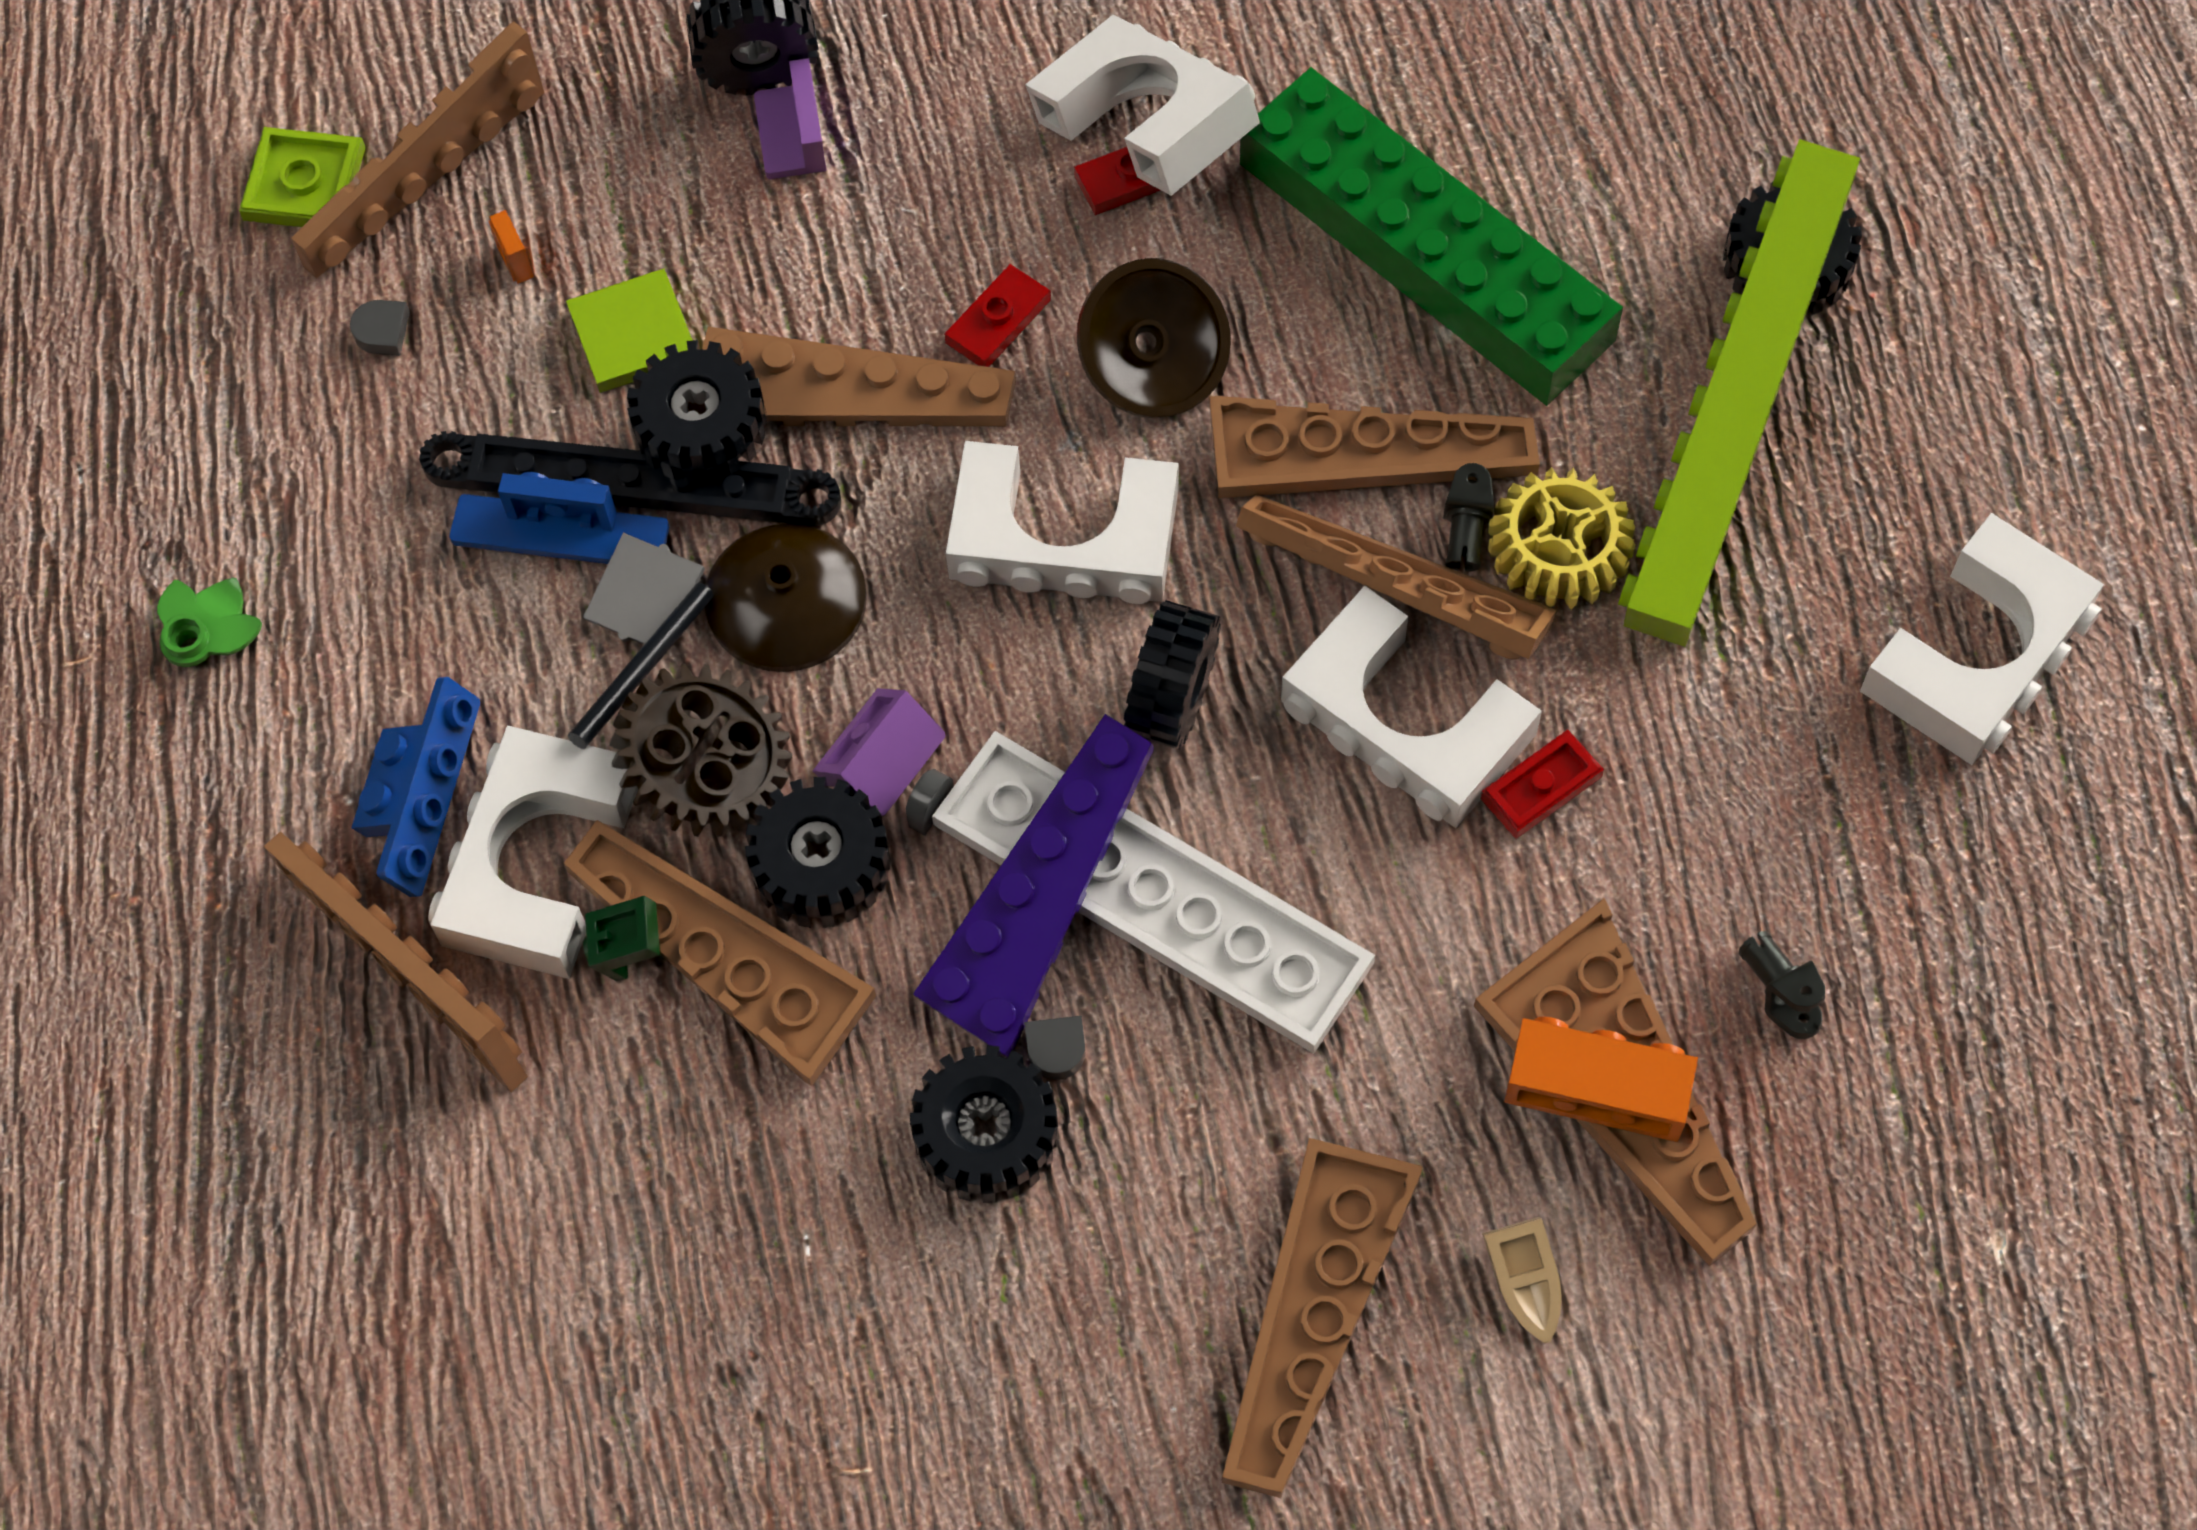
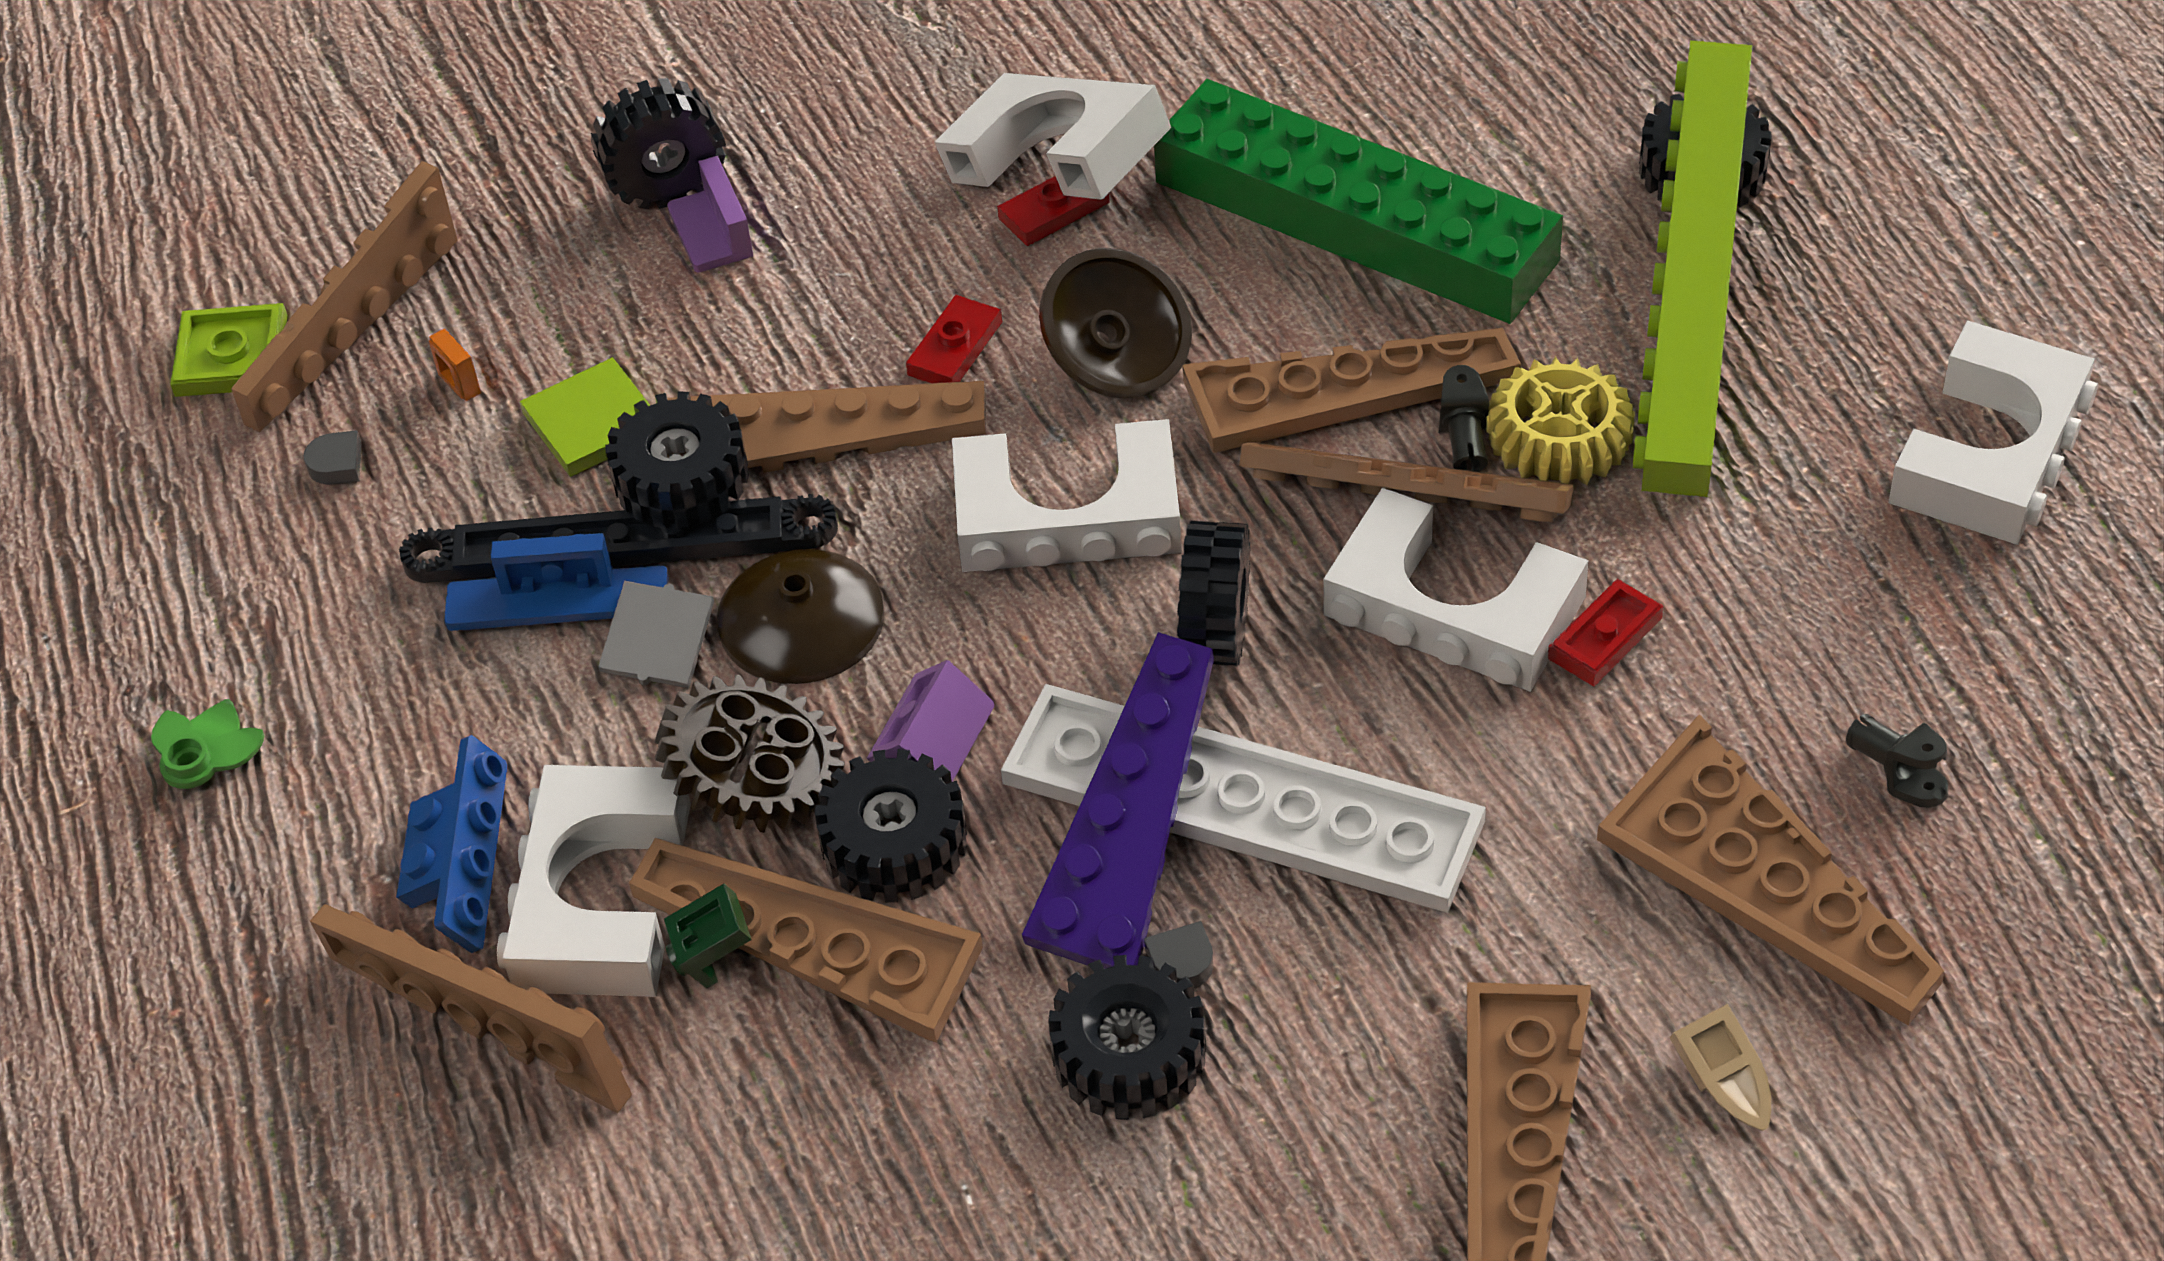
camera: 10 degrees left, 15 degrees down
black bar [568,583,714,749] -> none
dark grey tile [906,769,954,836] -> none
orange brick [1504,1017,1698,1142] -> none

